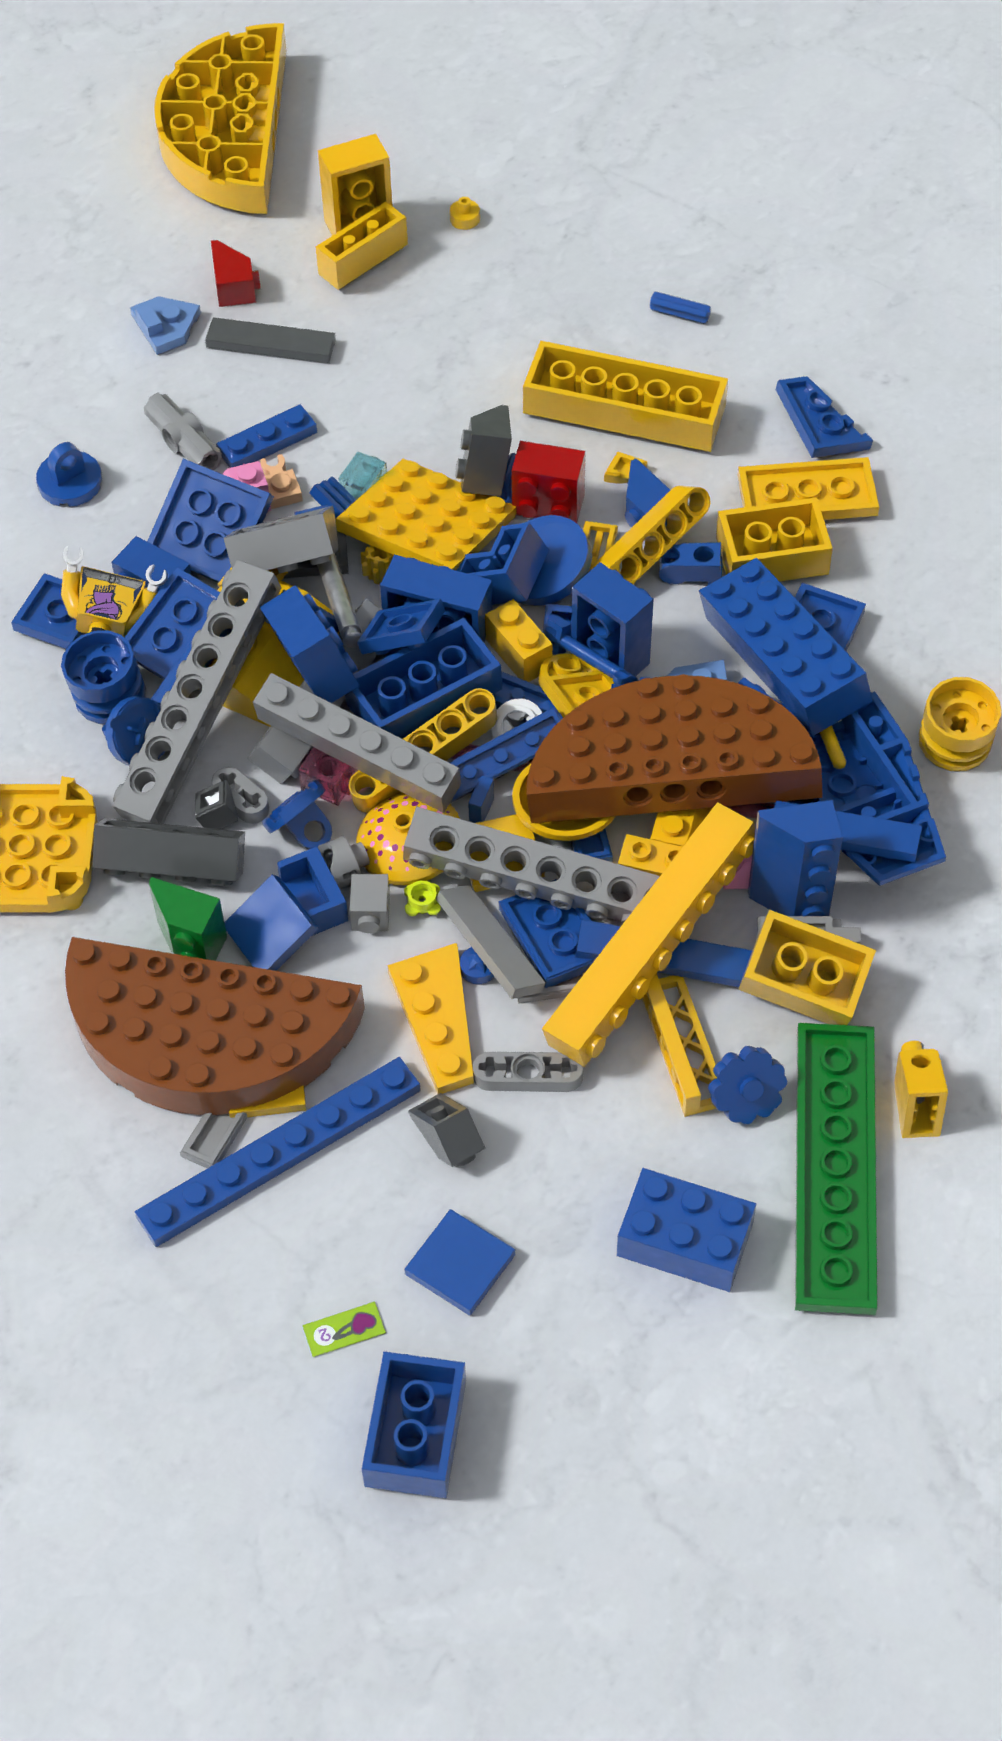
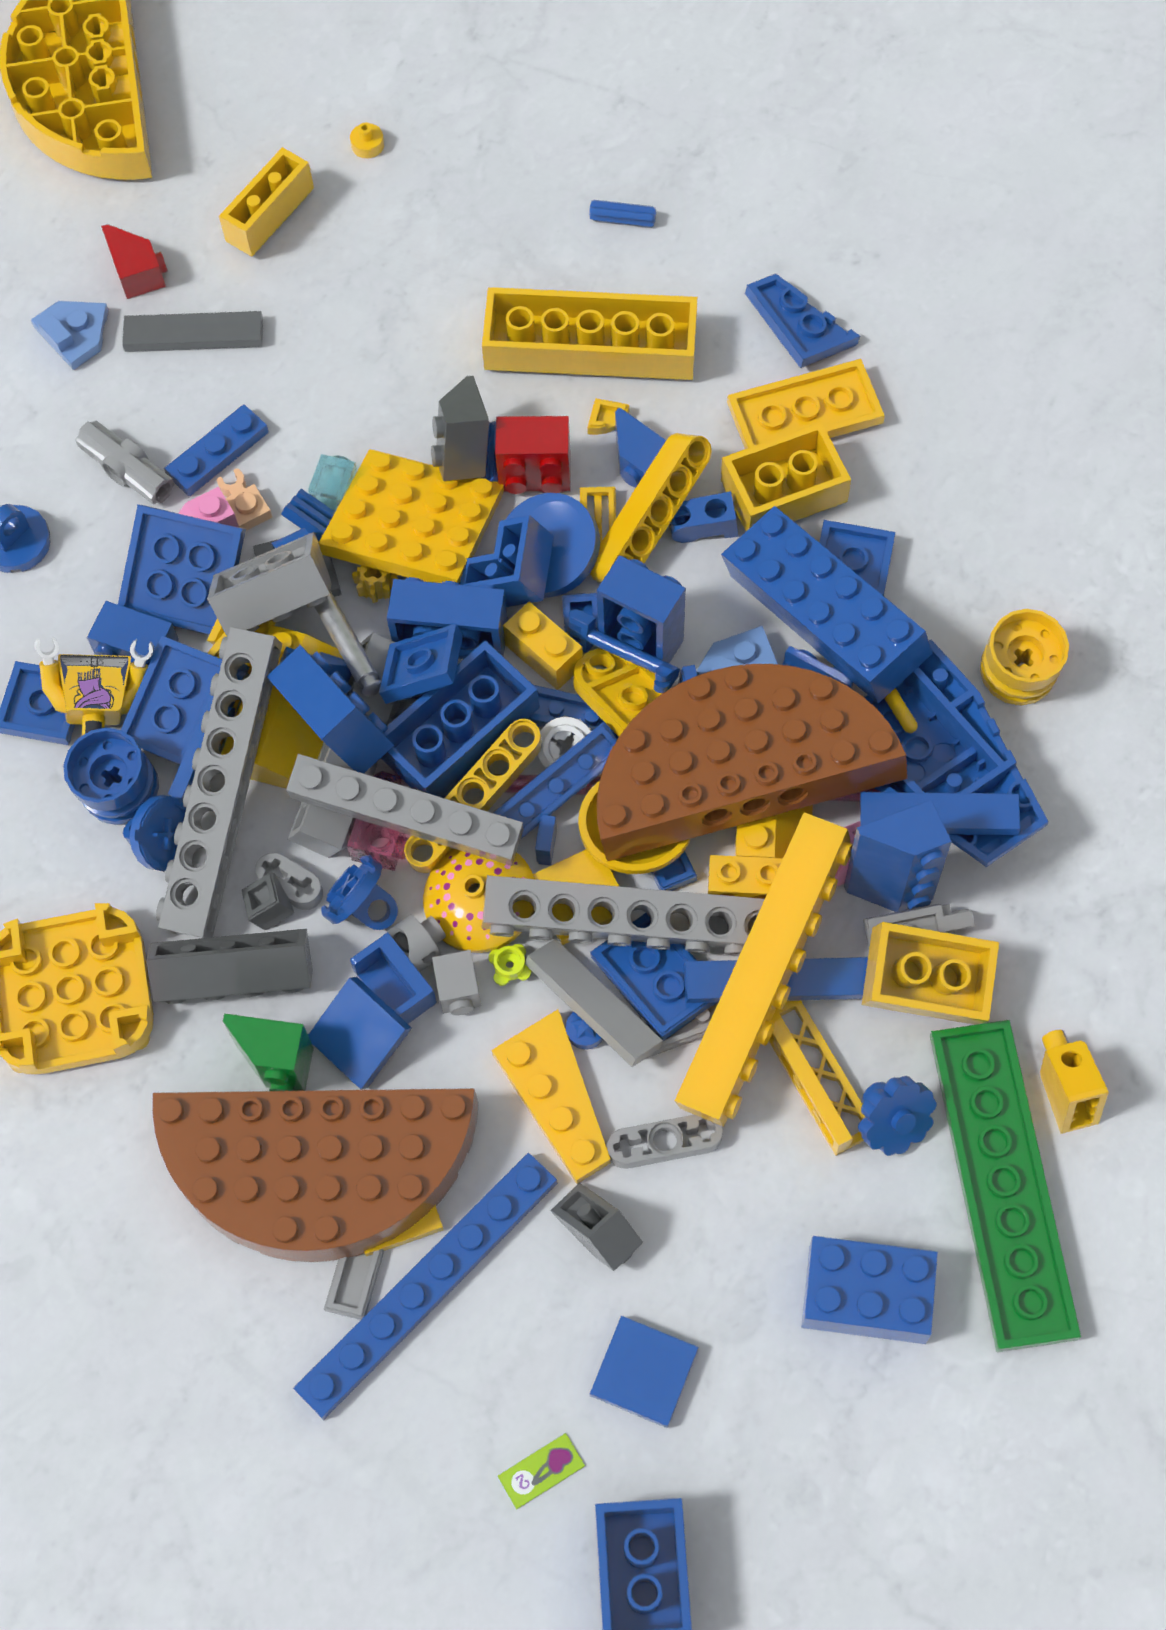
camera: 10 degrees left, 10 degrees up
yellow brick [318,134,392,236] -> none

